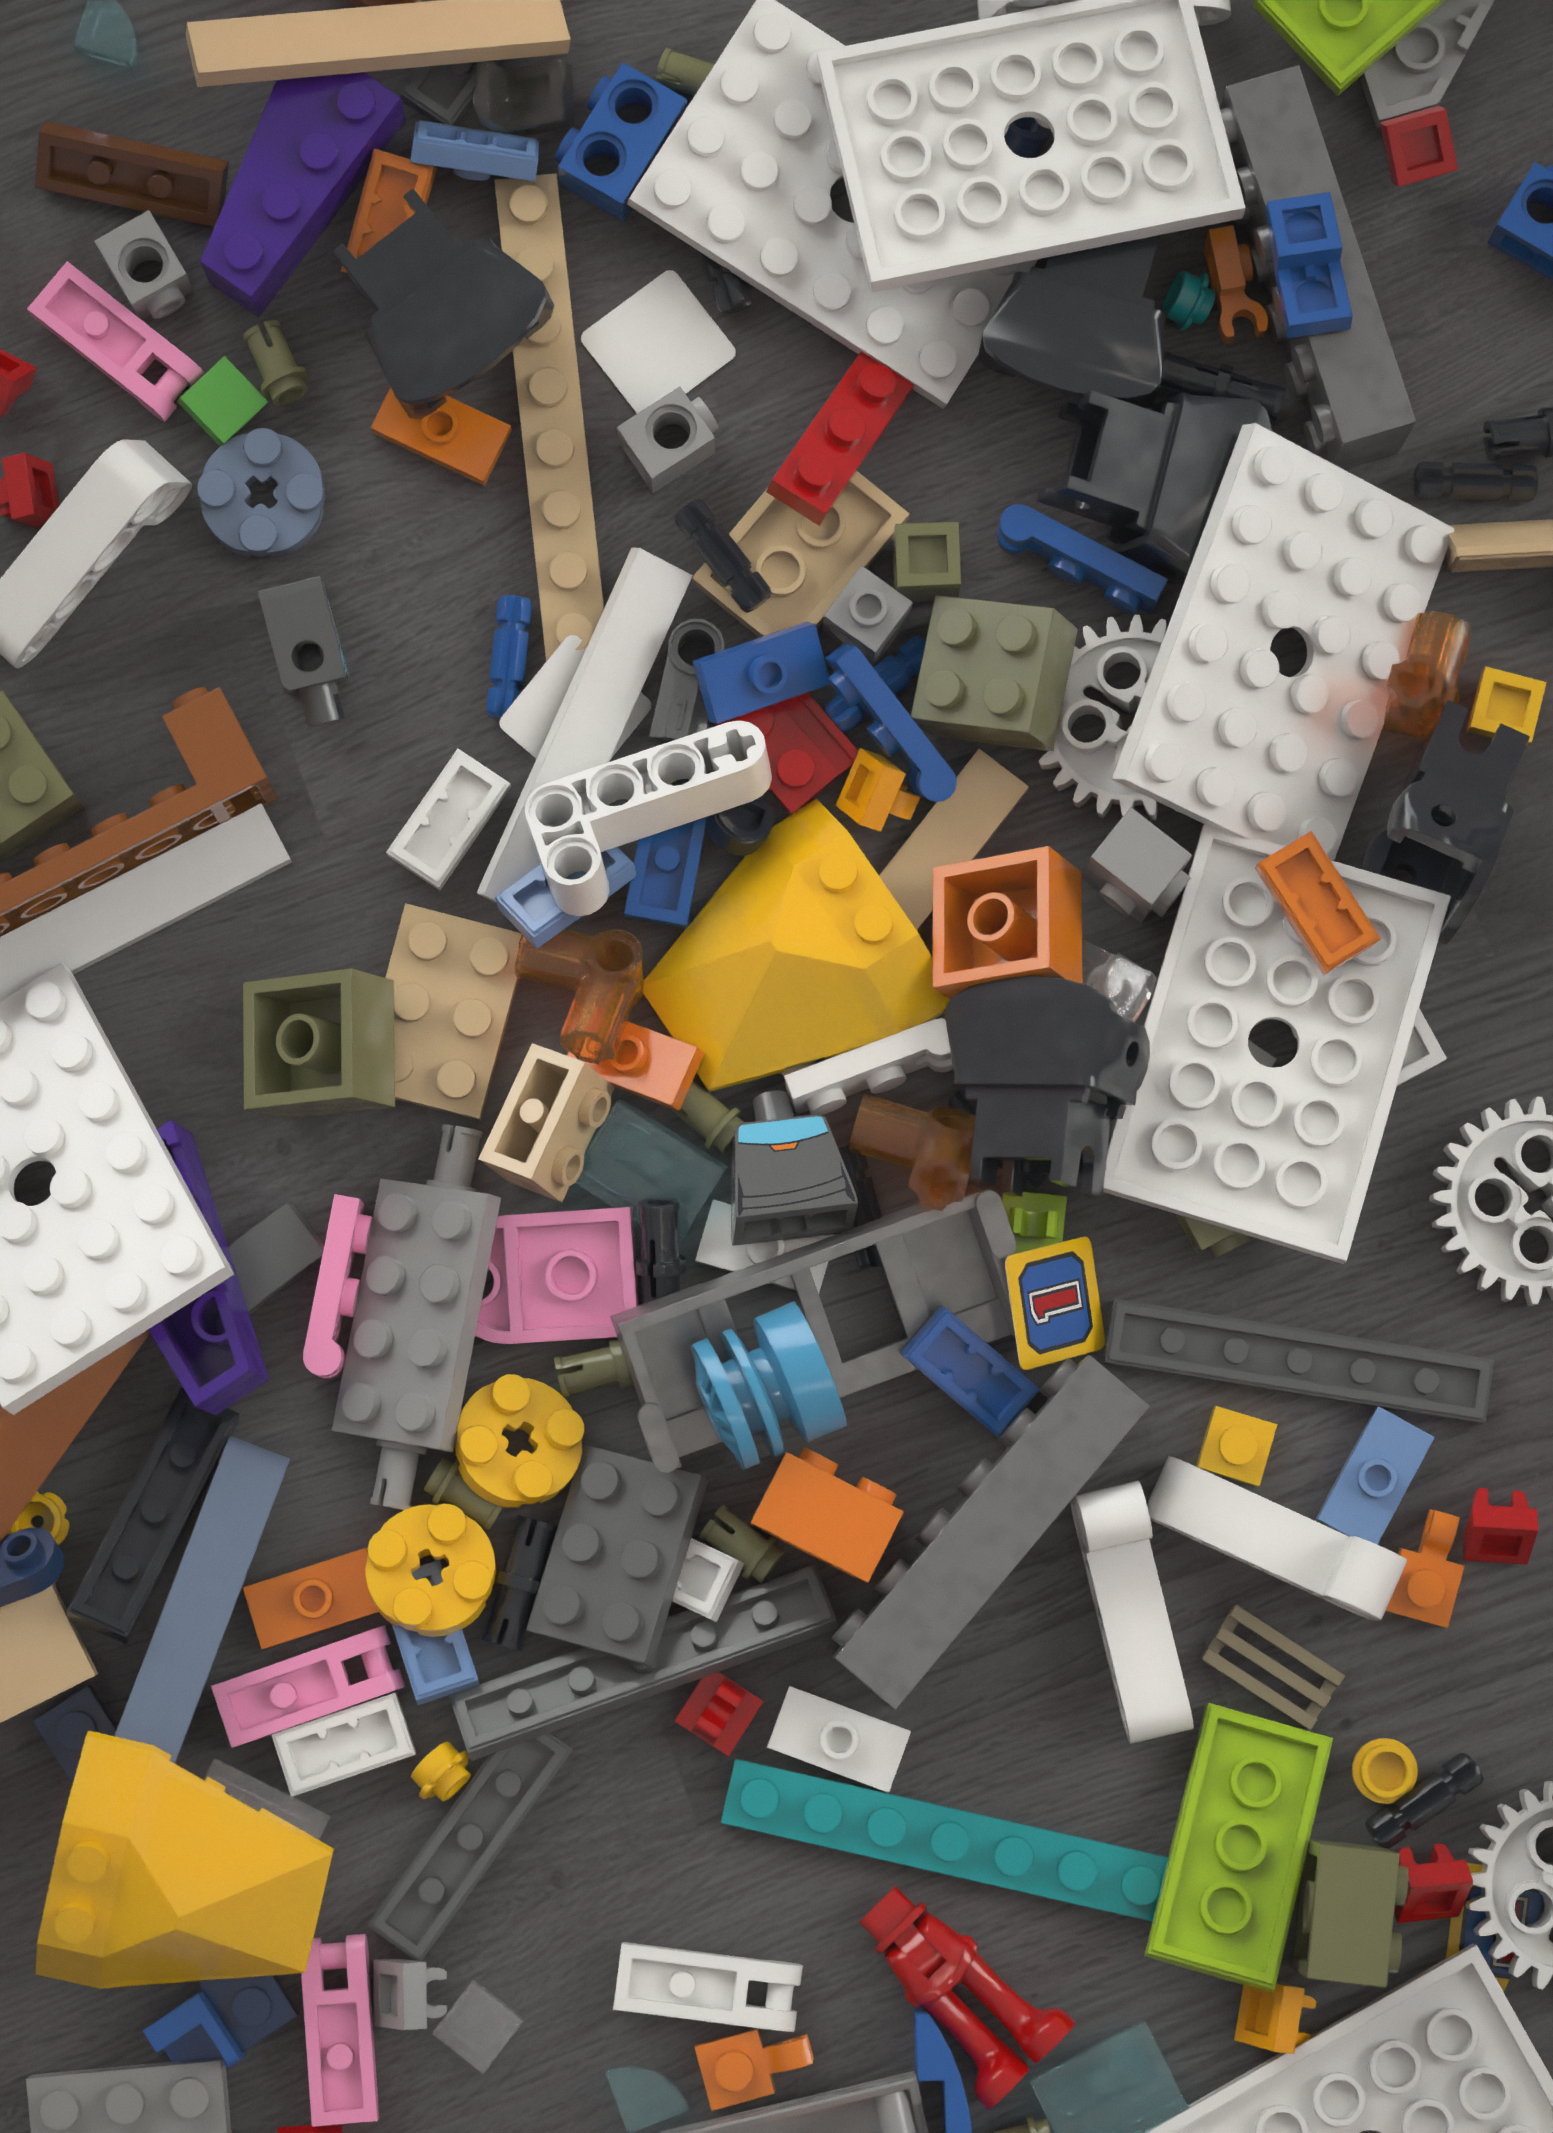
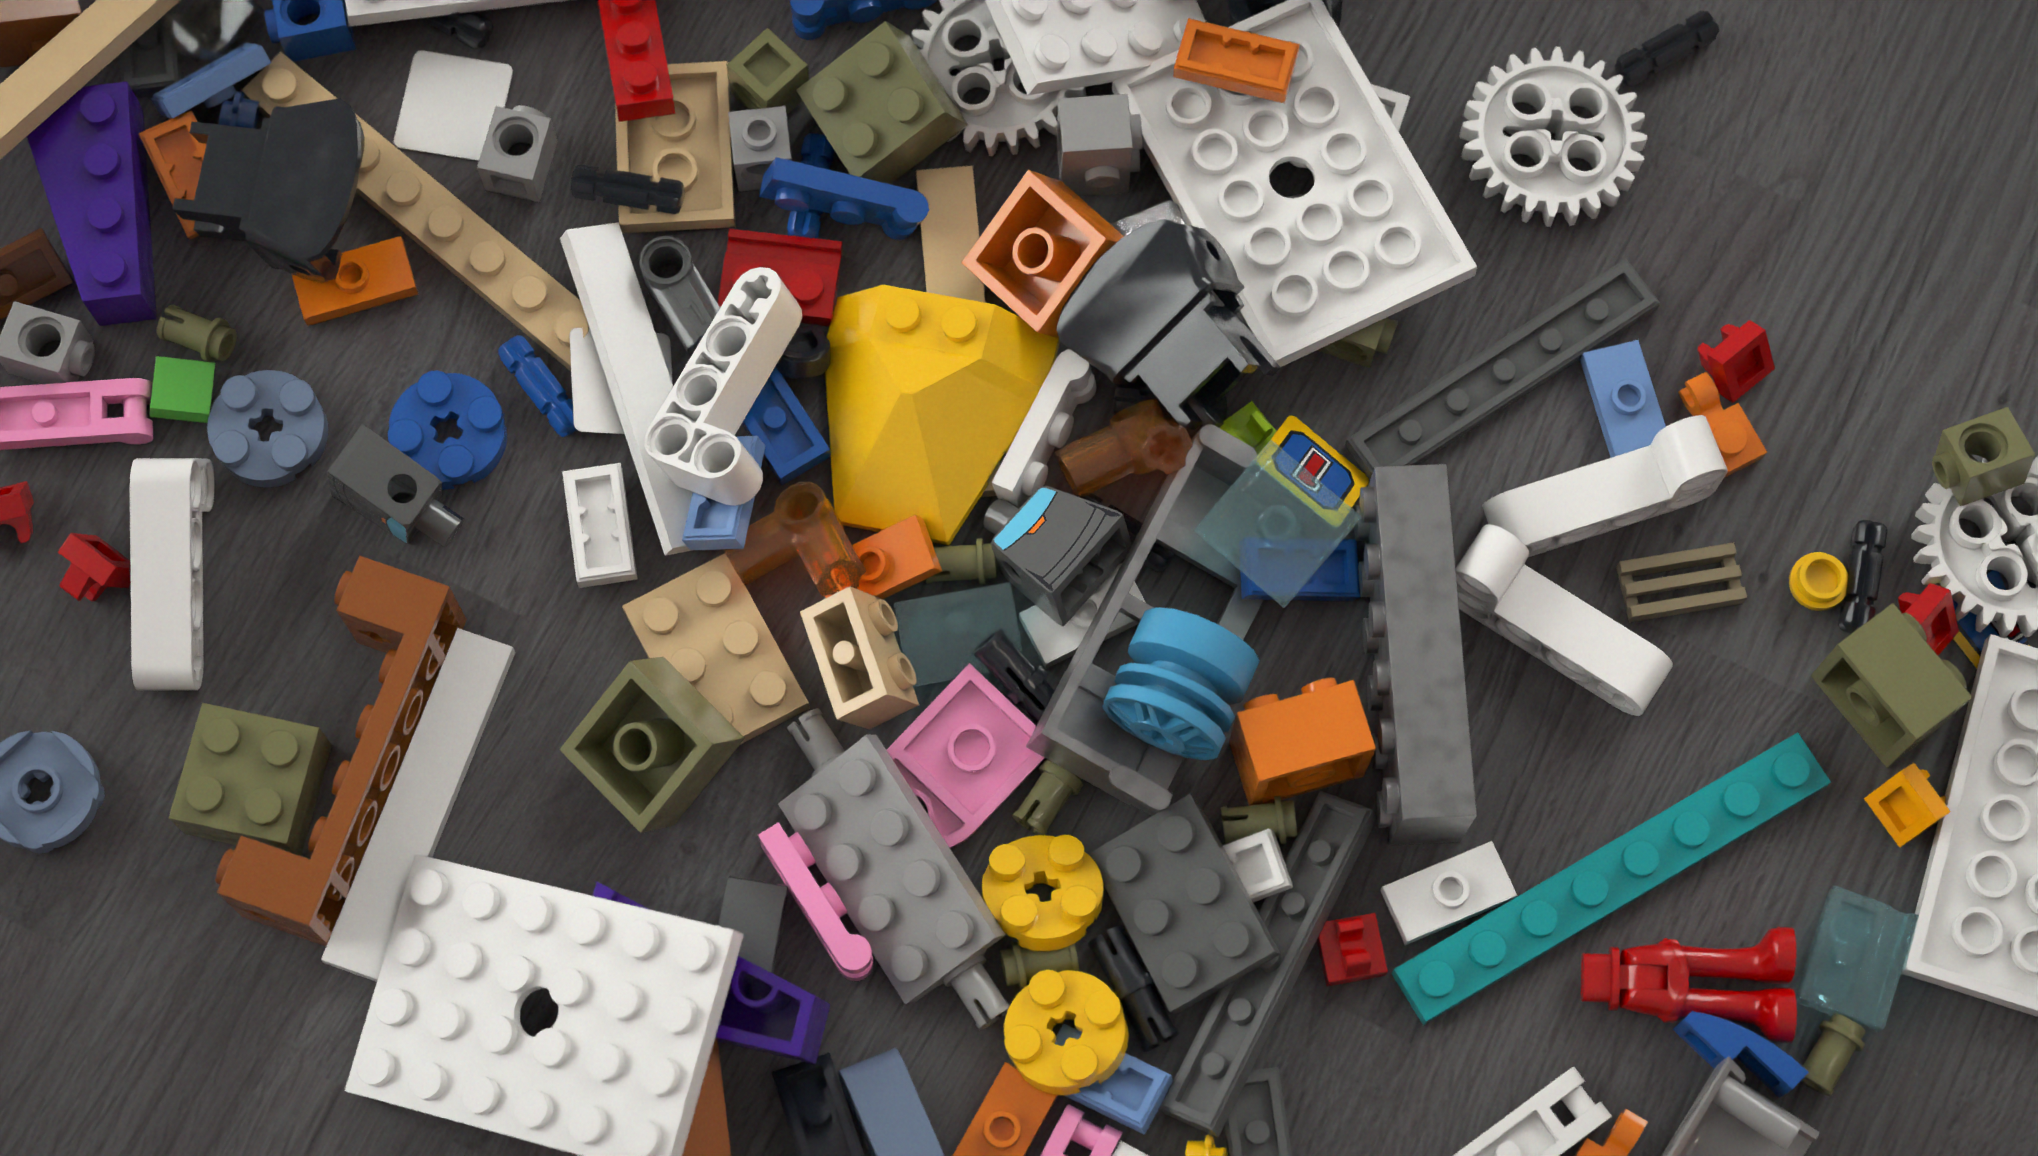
camera: 40 degrees left, 10 degrees down
blue plate [693,622,830,724] -> none
light orange tile [835,748,920,832] -> none
lime tile [1144,1703,1333,1993] -> none
yellow plate [1196,1406,1278,1487] -> none
none -> dark blue plate [218,91,260,129]
none -> blue plate [388,370,507,490]
none -> clear light blue plate [1193,440,1362,608]

